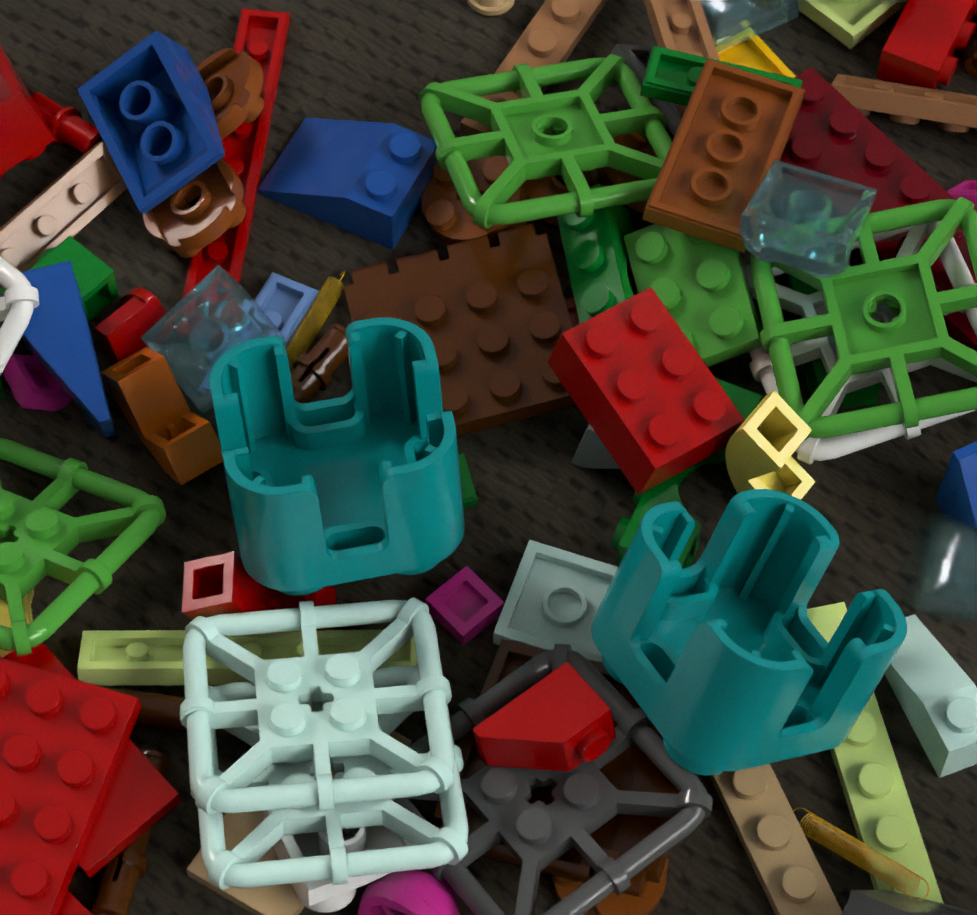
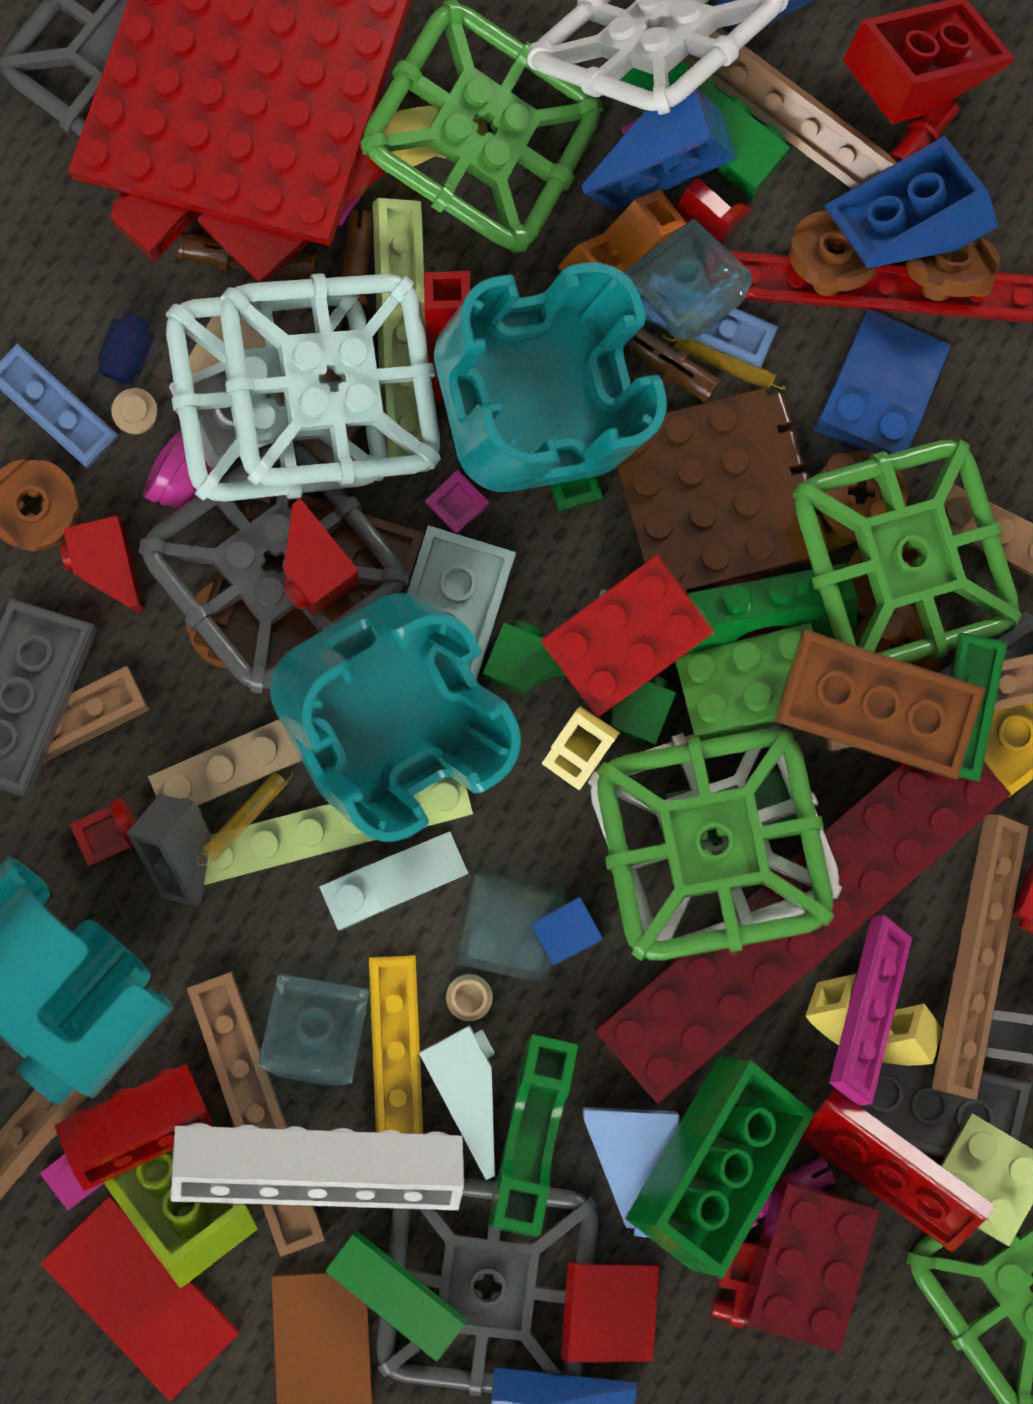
camera: 85 degrees right, 25 degrees up
clear light blue slope [739,160,878,278] -> none

